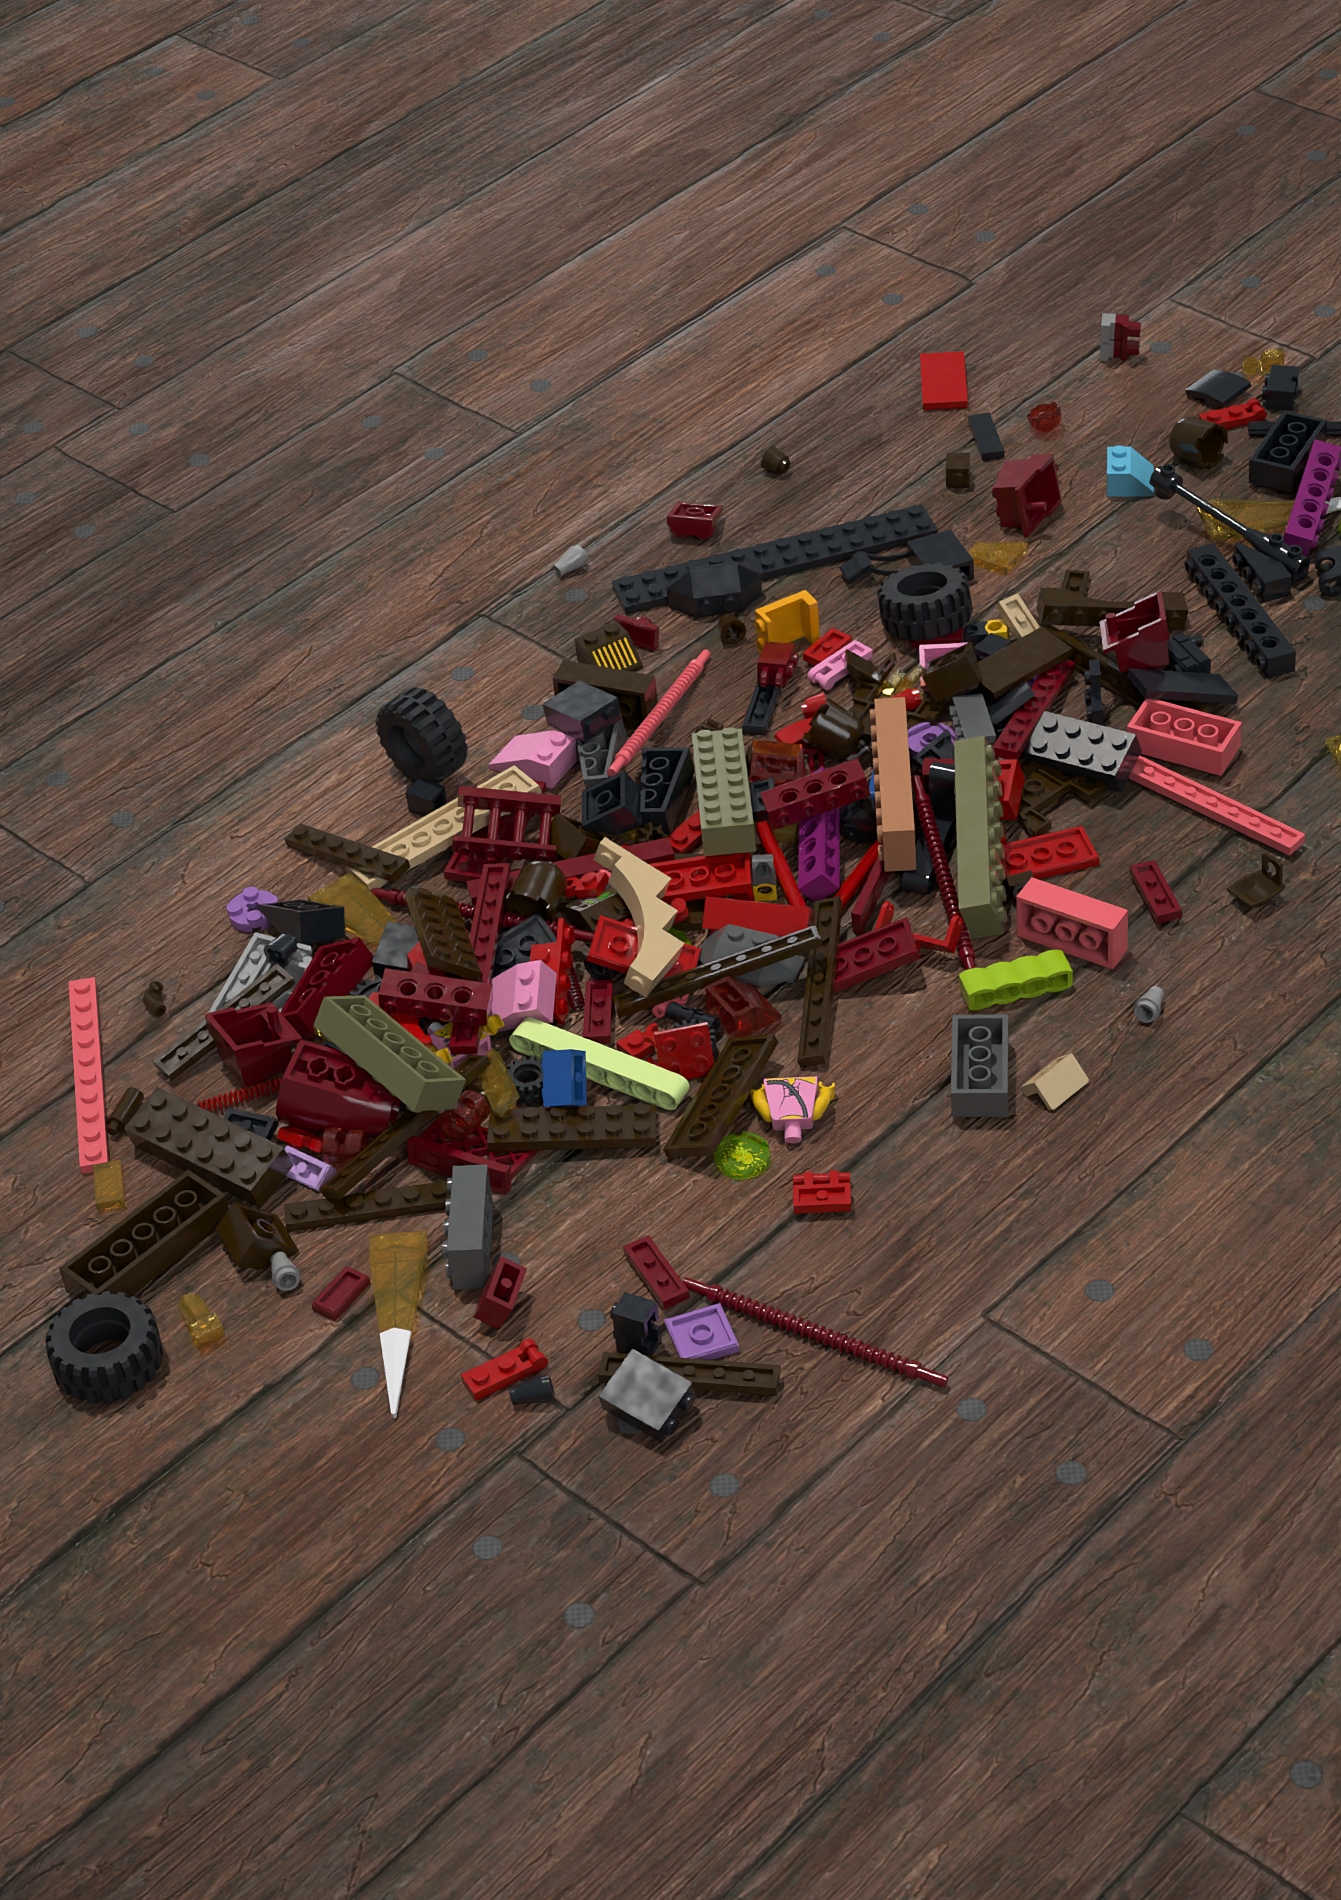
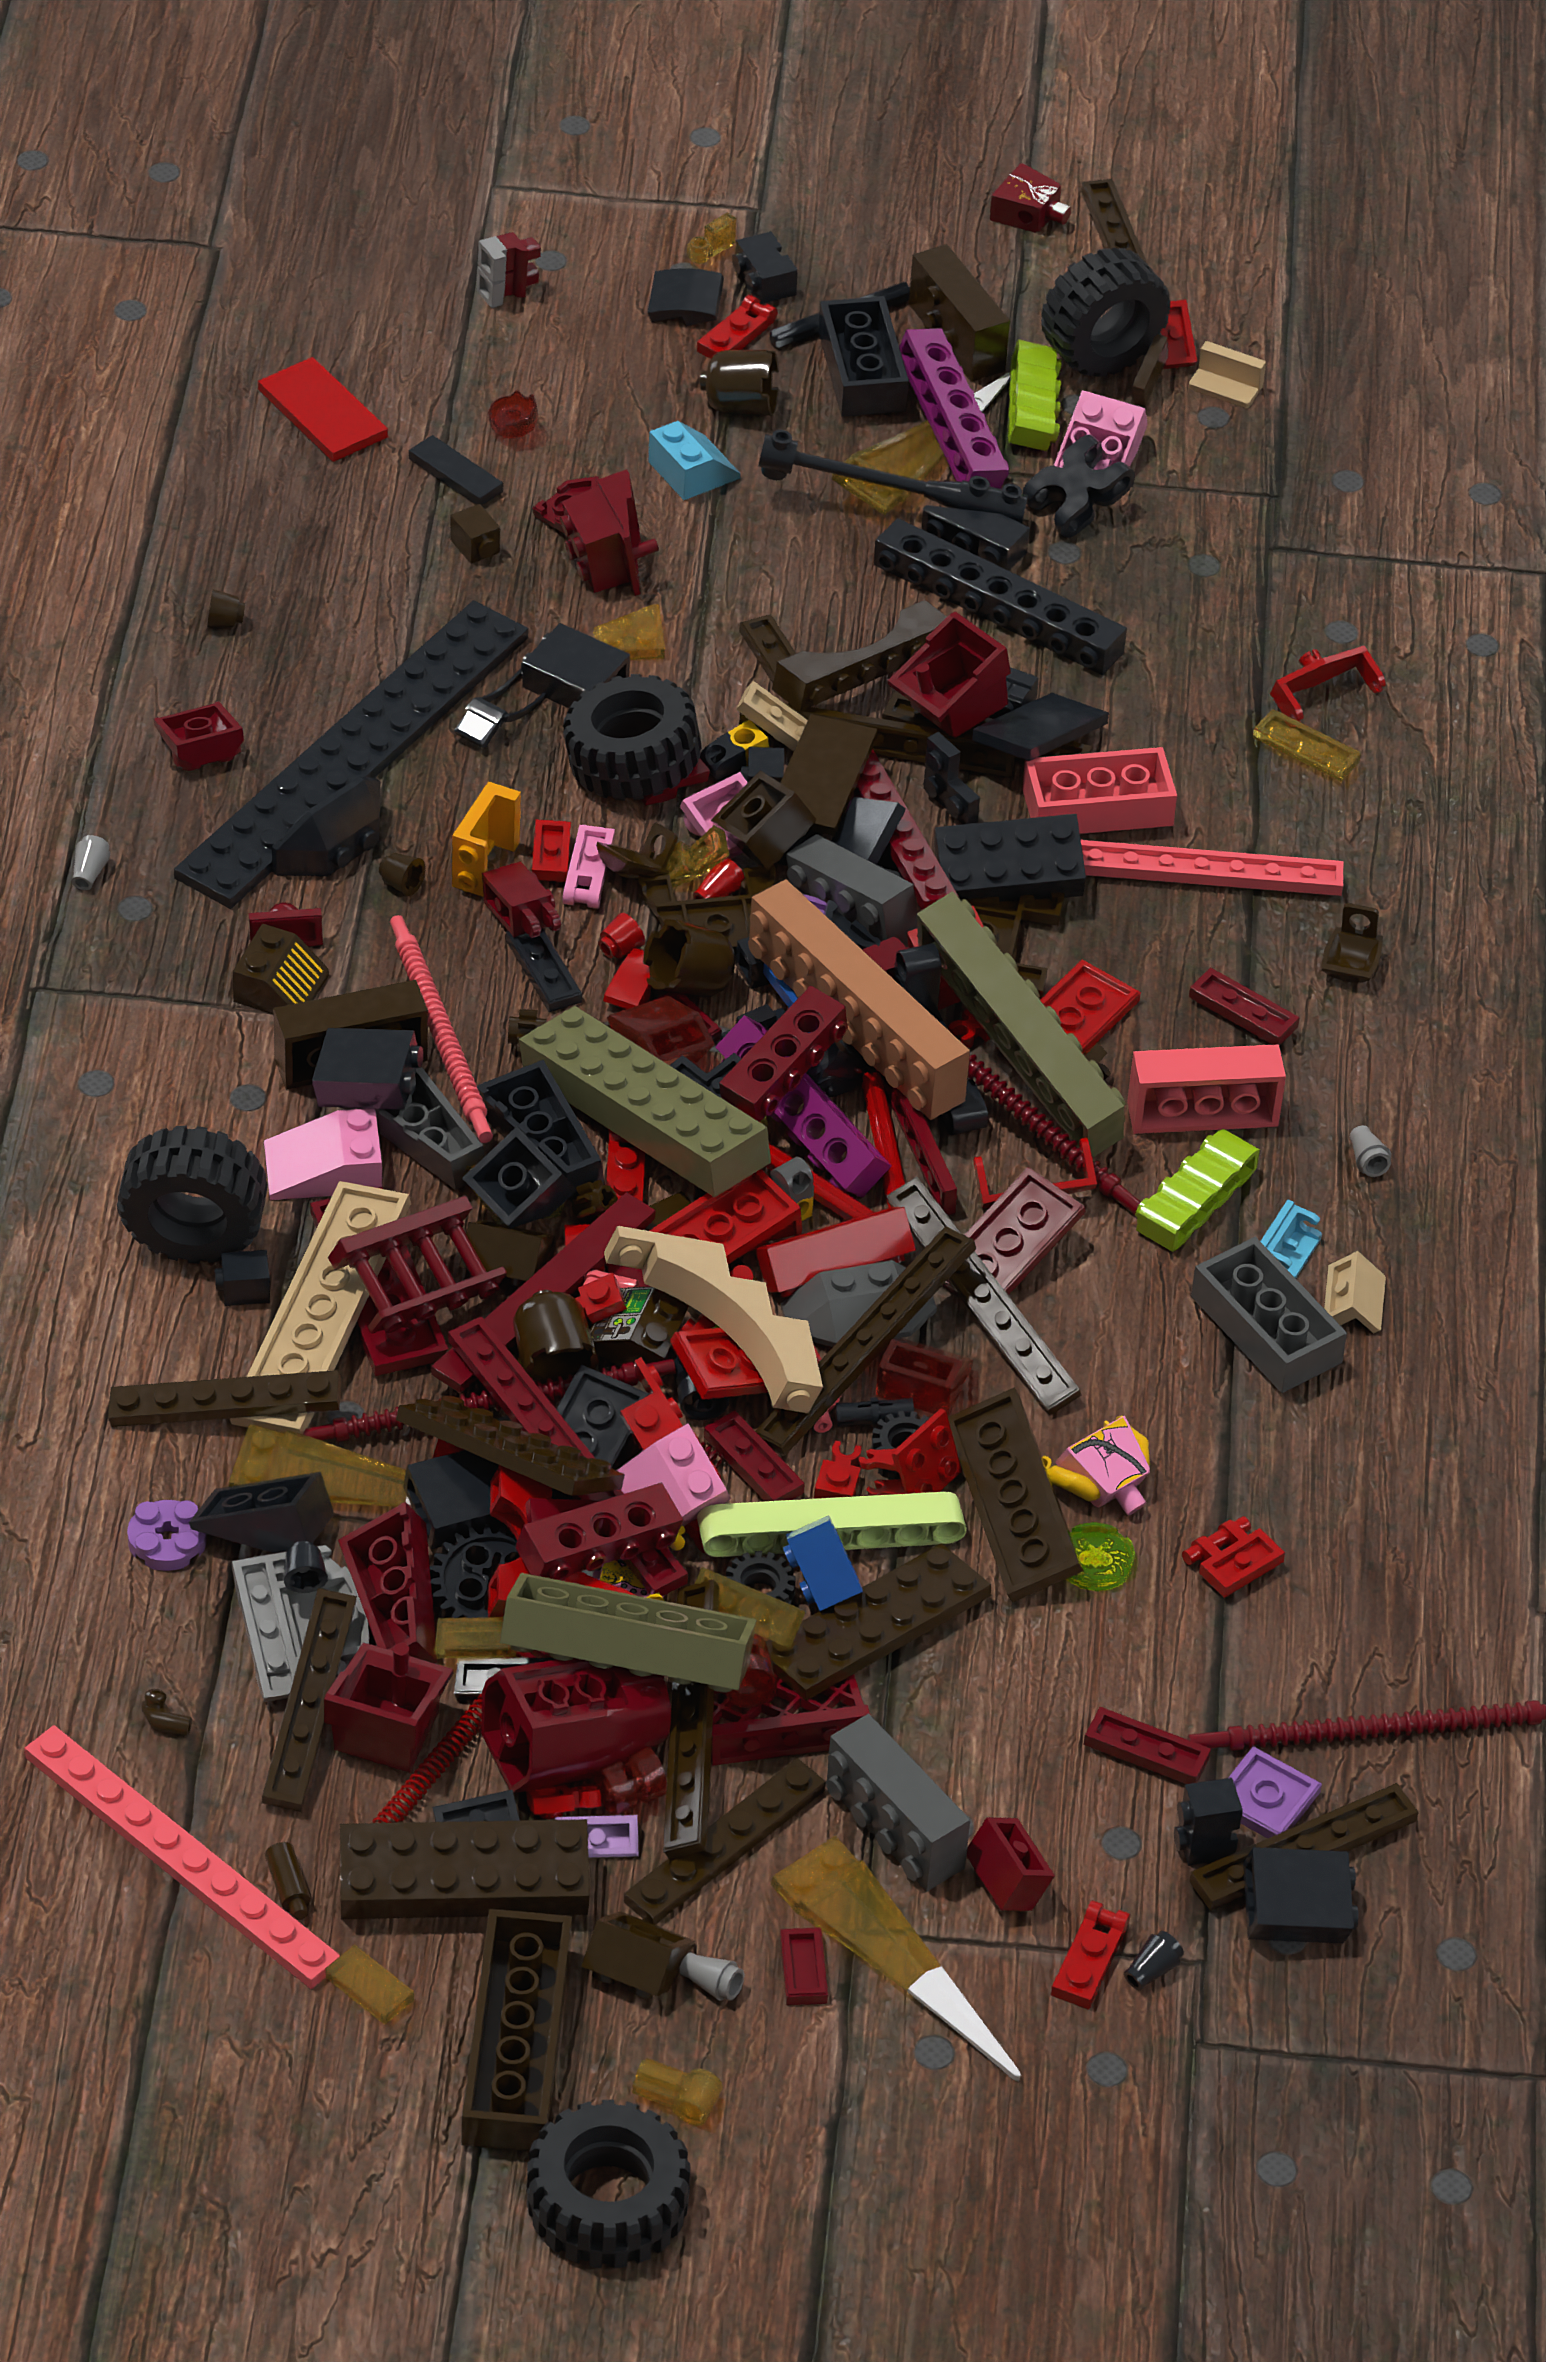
camera: 45 degrees left, 5 degrees up
none -> medium azure hinge [1260,1200,1322,1278]

